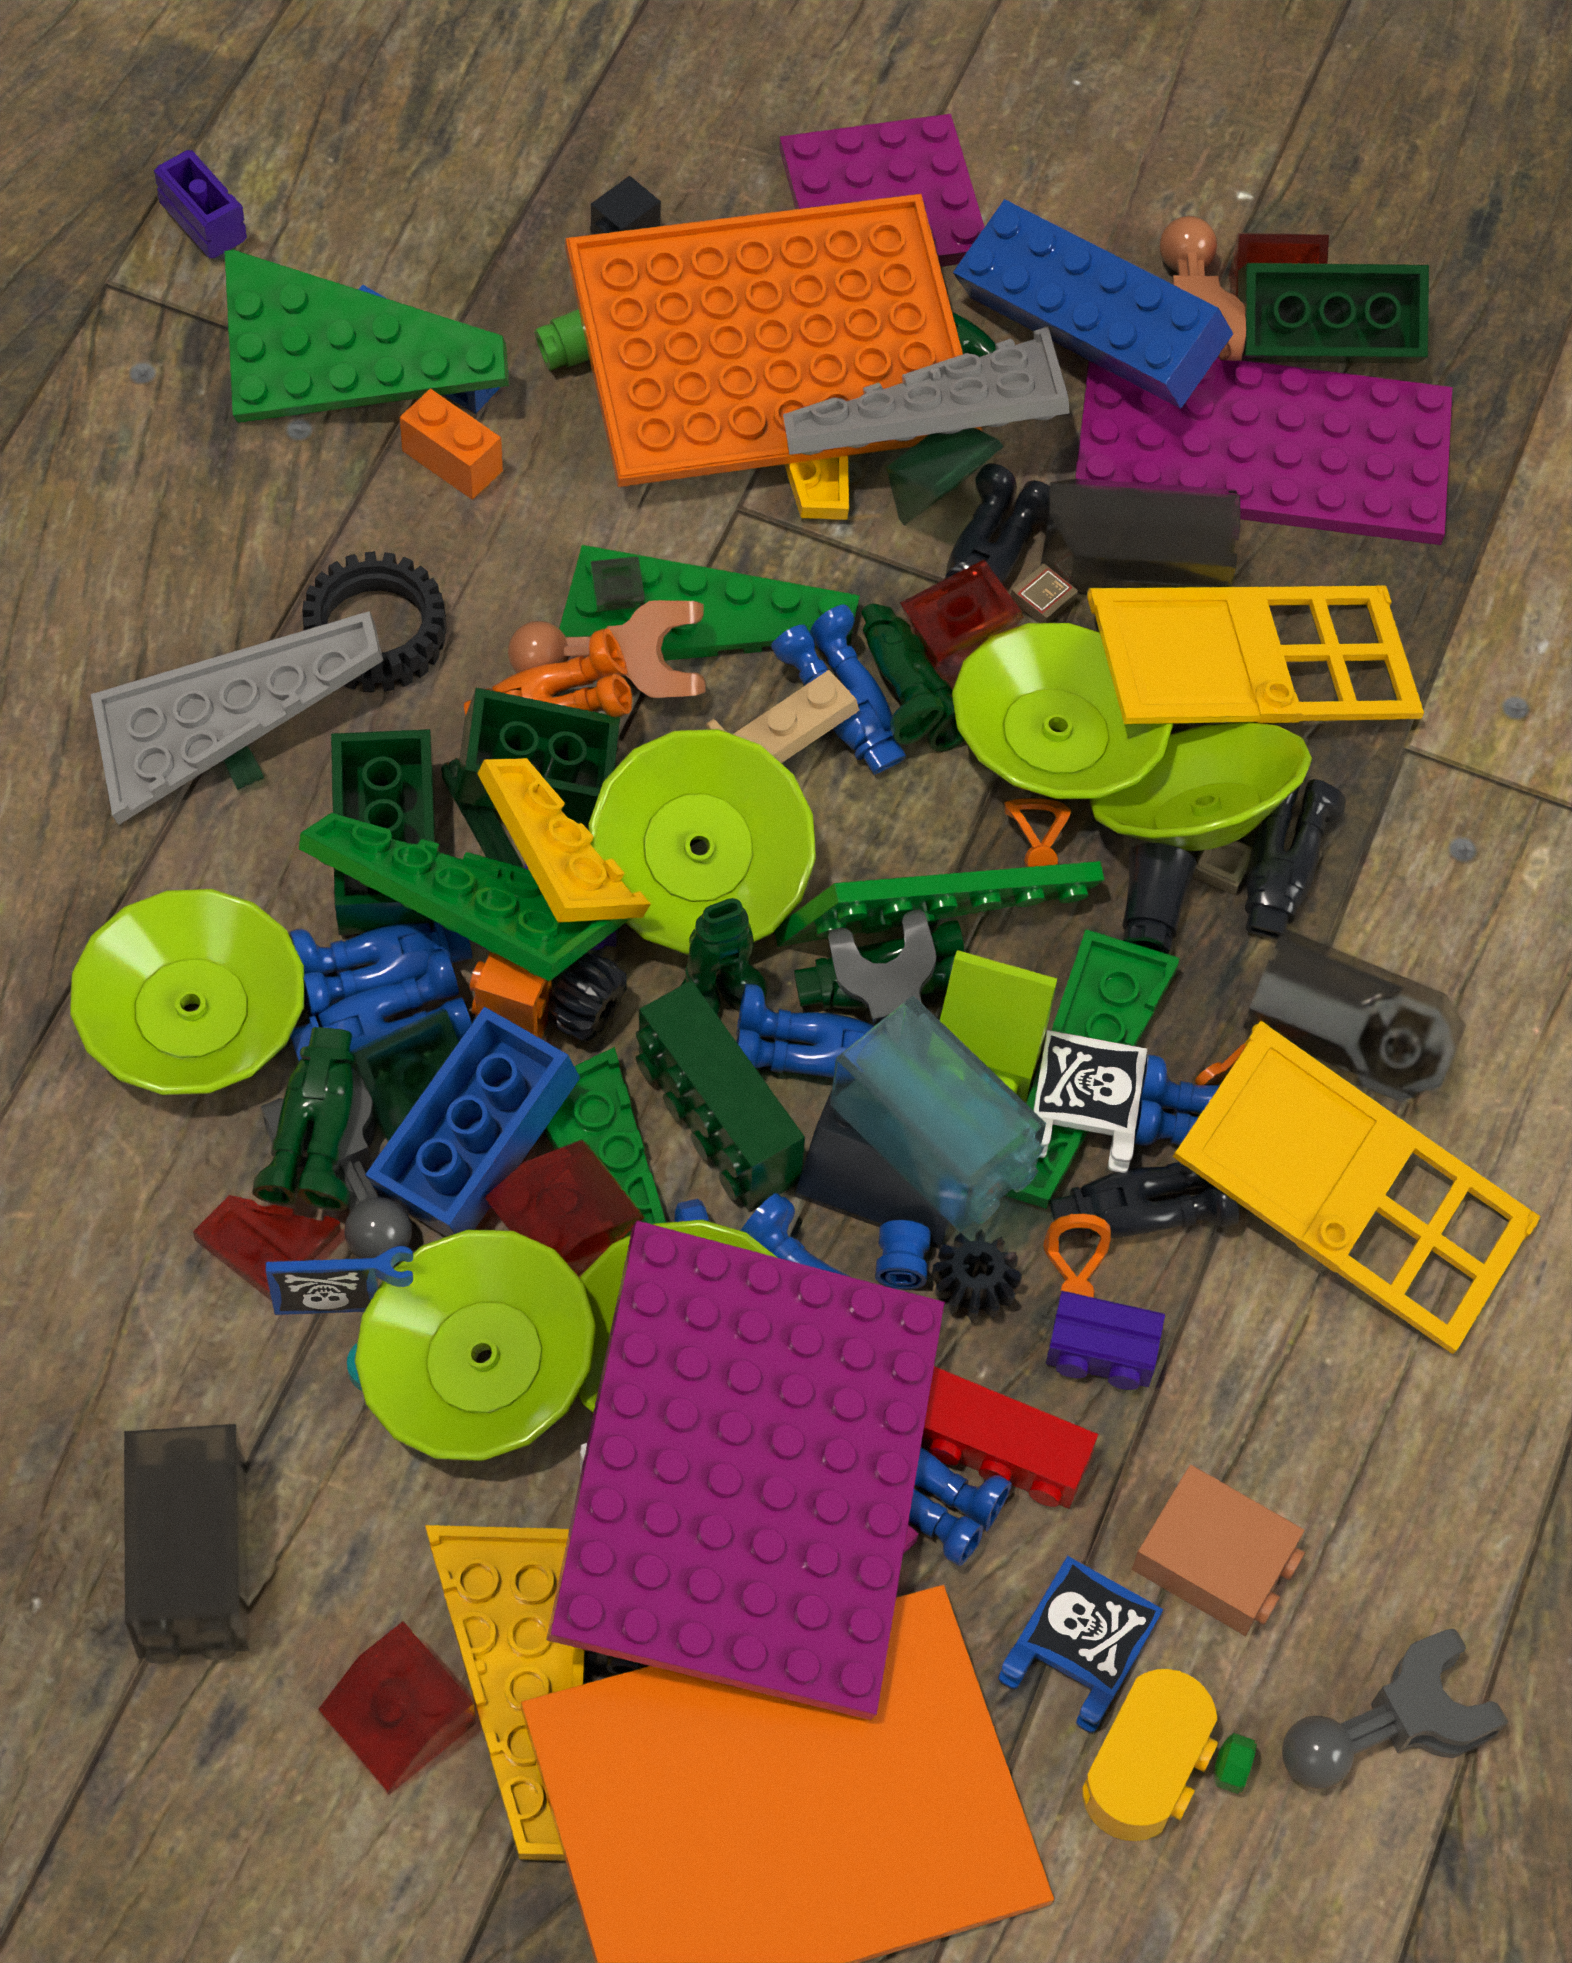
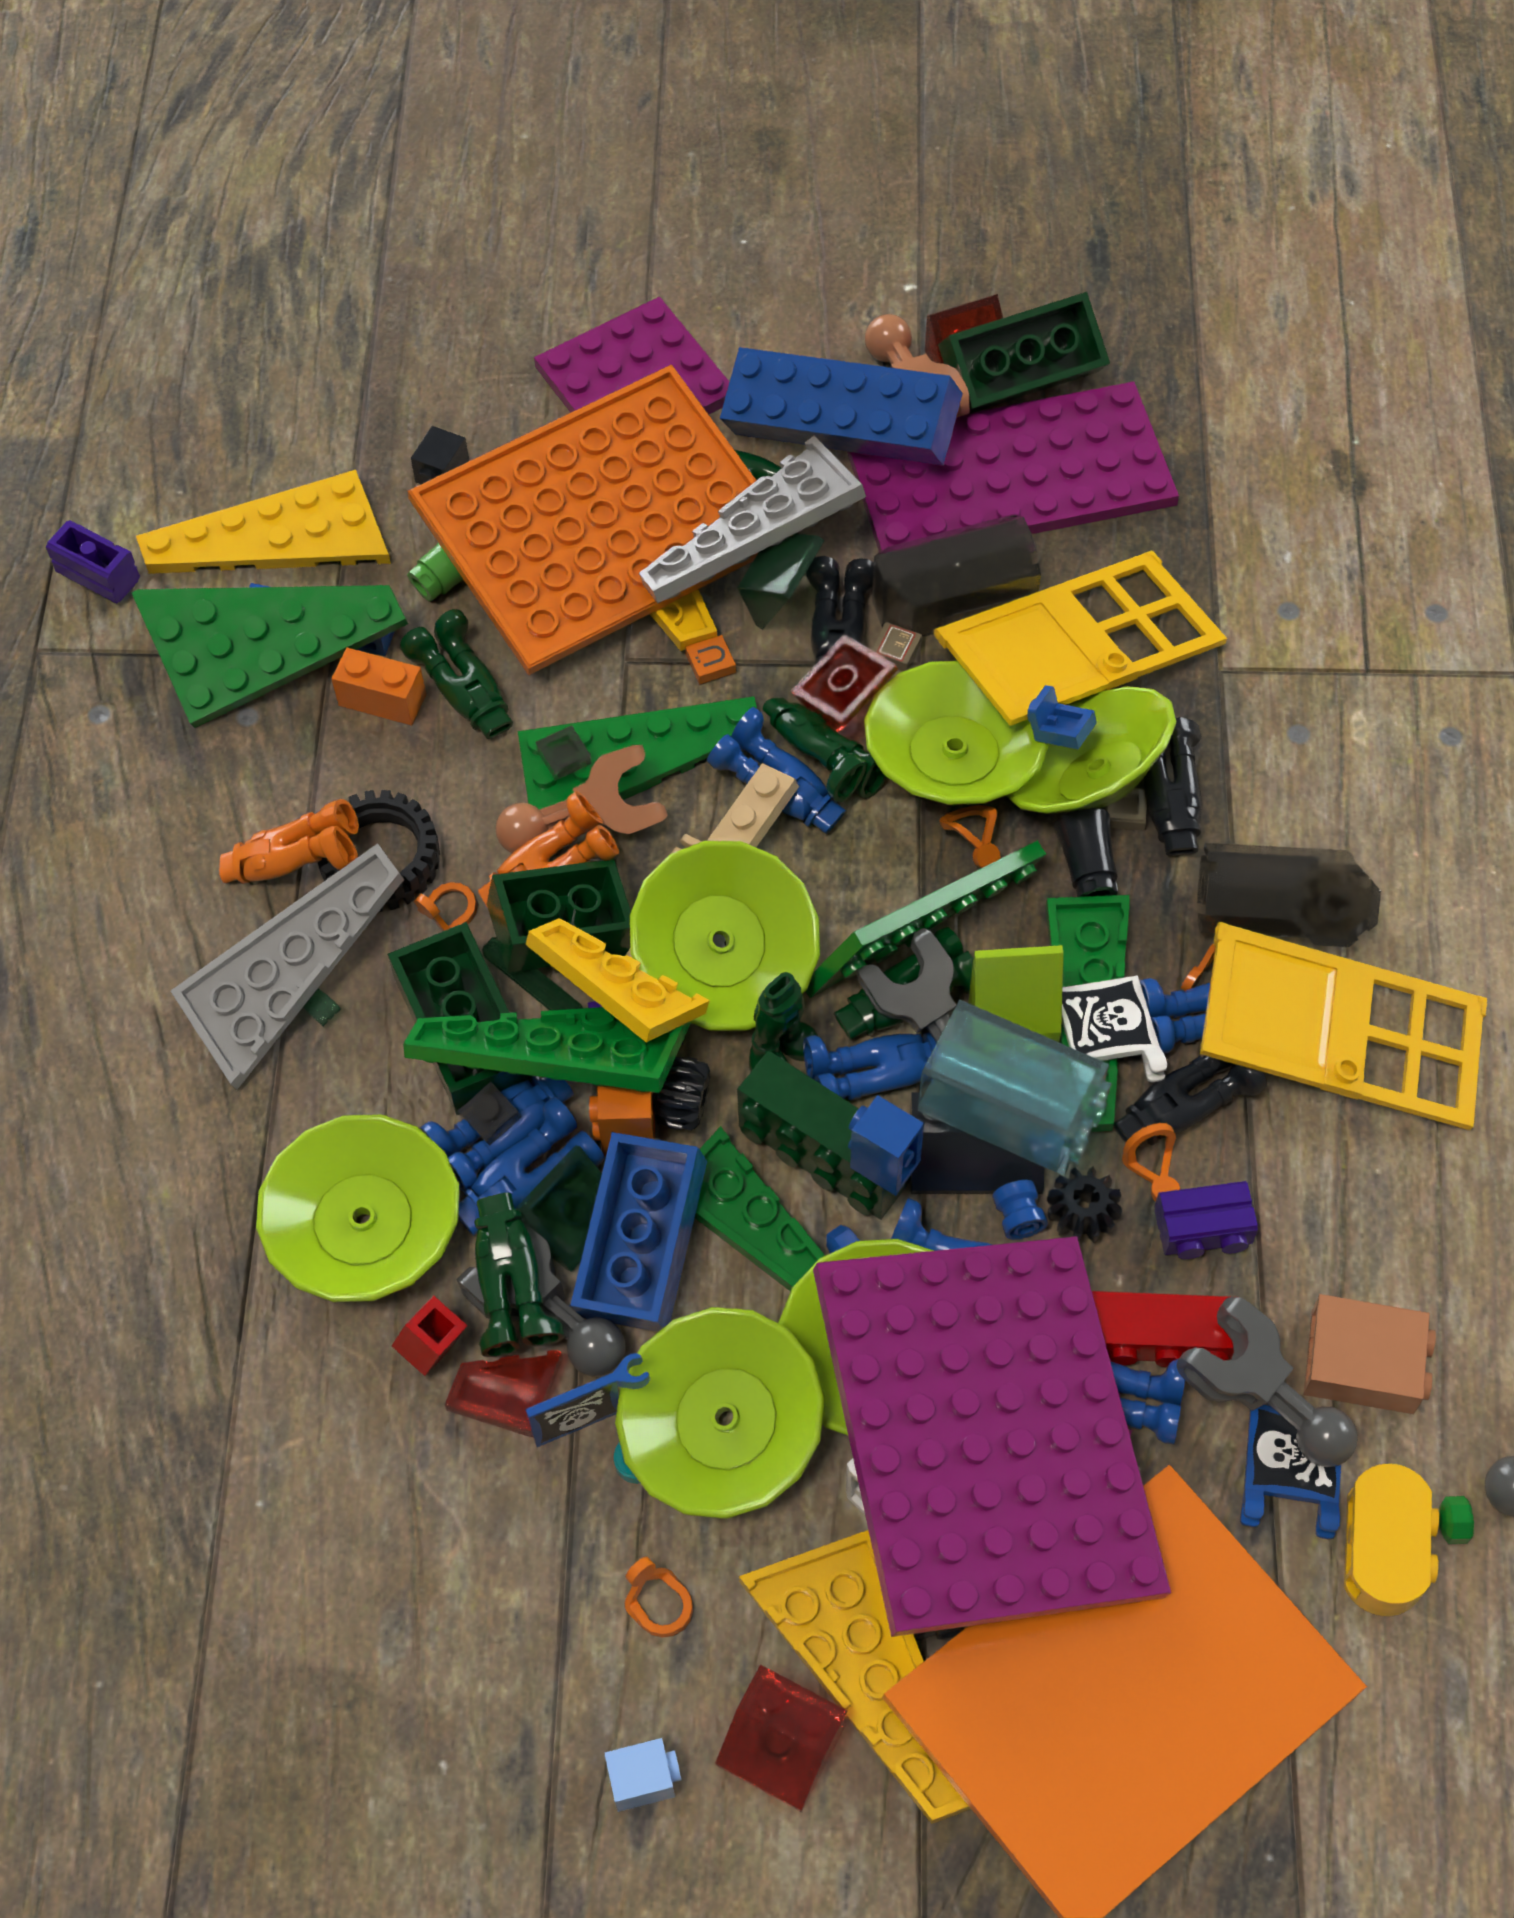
camera: 15 degrees left, 0 degrees up
clear smoke brick [124,1424,250,1664] -> none
clear red slope [485,1140,645,1276] -> none
none -> yellow wing [136,470,391,574]
none -> orange piece [219,799,359,884]
none -> red brick [391,1296,468,1376]
none -> dark green piece [400,609,513,739]
none -> orange piece [414,882,478,931]
none -> clear smoke plate [458,1082,522,1146]
none -> light blue brick [604,1738,682,1812]
none -> orange piece [625,1556,694,1638]
none -> orange tile [685,635,736,685]
none -> blue brick [848,1095,924,1196]
none -> blue bracket [1027,685,1097,750]
none -> dark grey piece [1177,1297,1358,1467]

